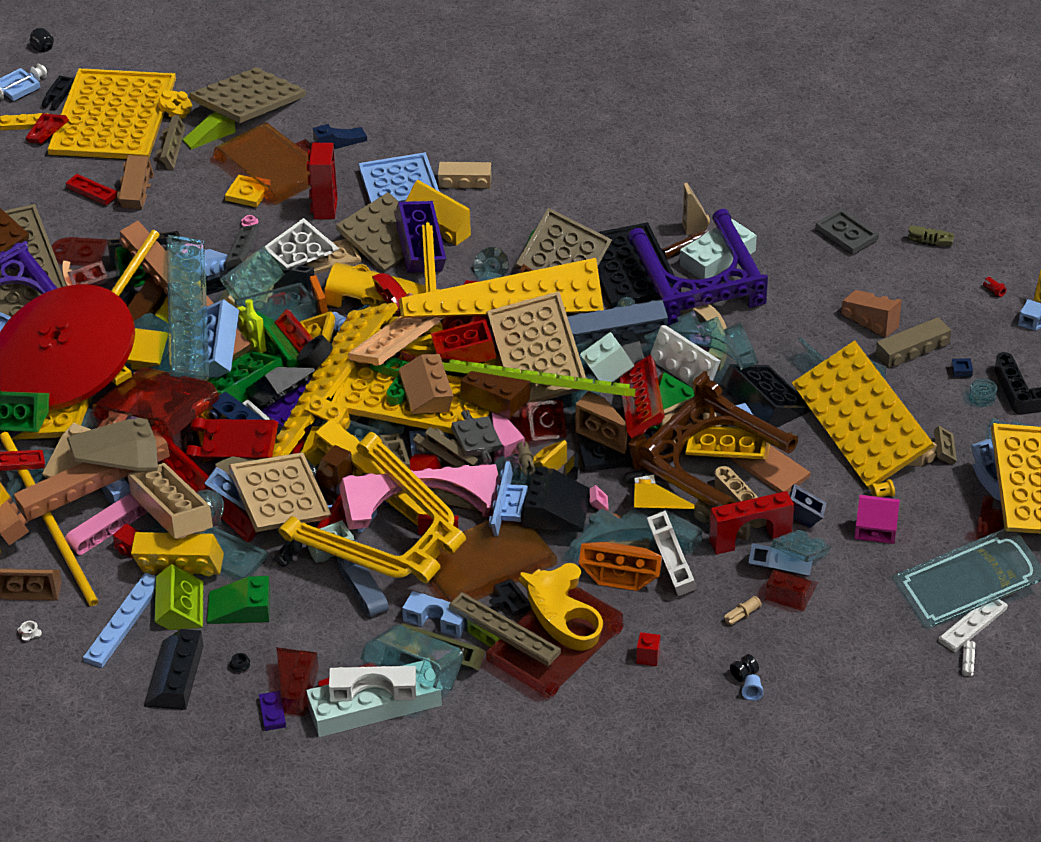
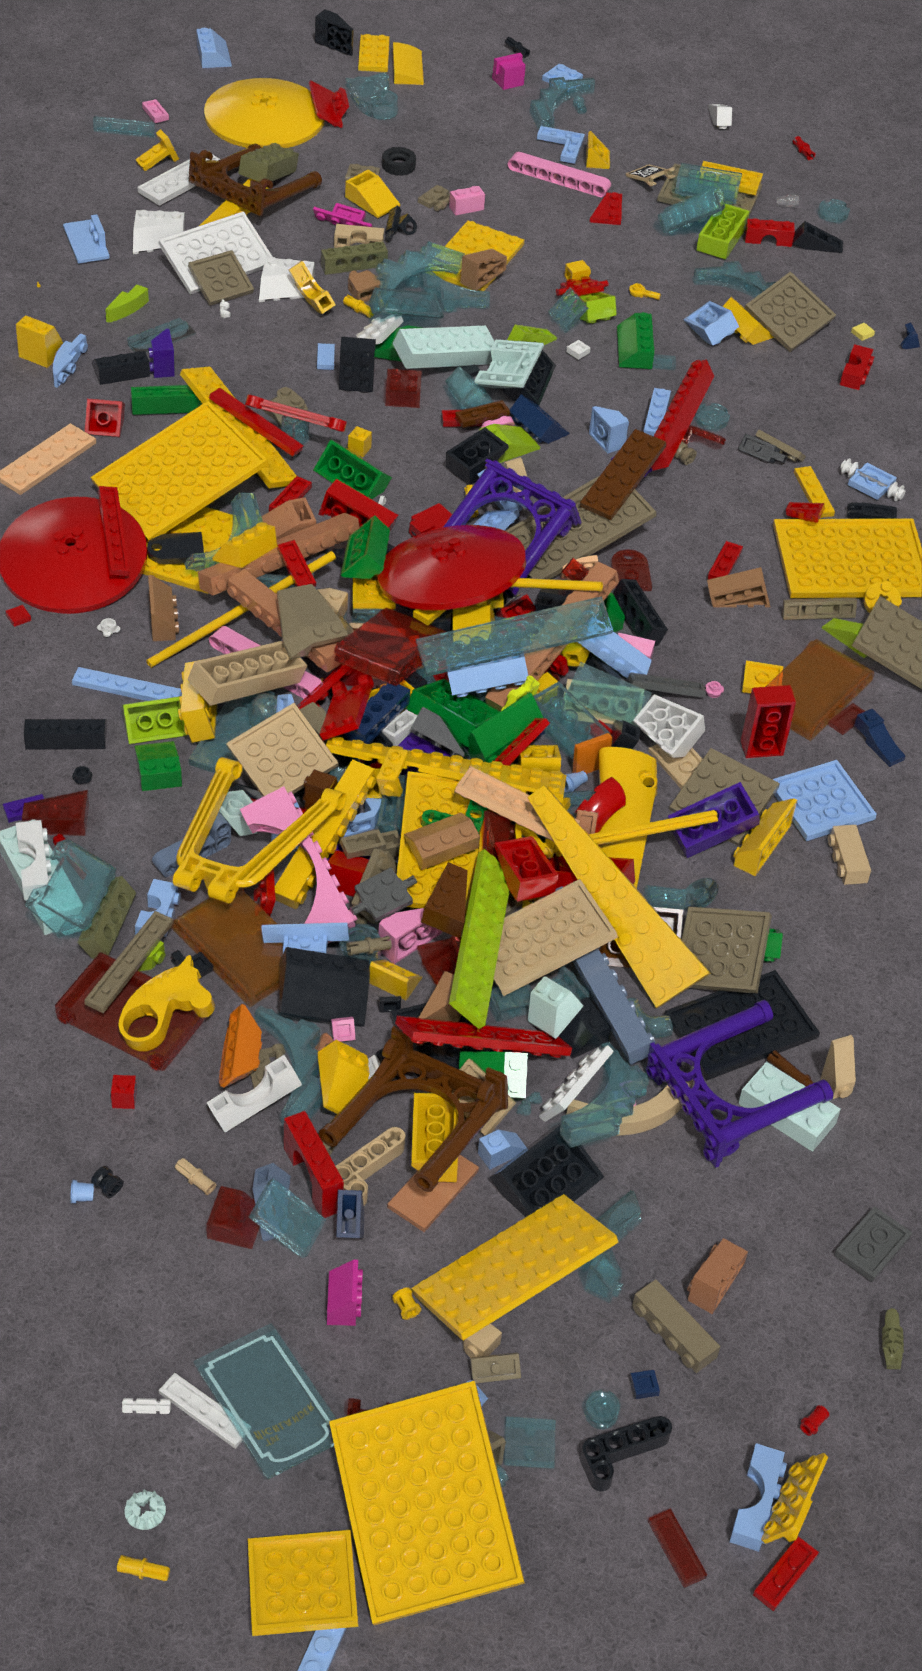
camera: 75 degrees right, 5 degrees up
black tyre [297,335,333,368] -> none

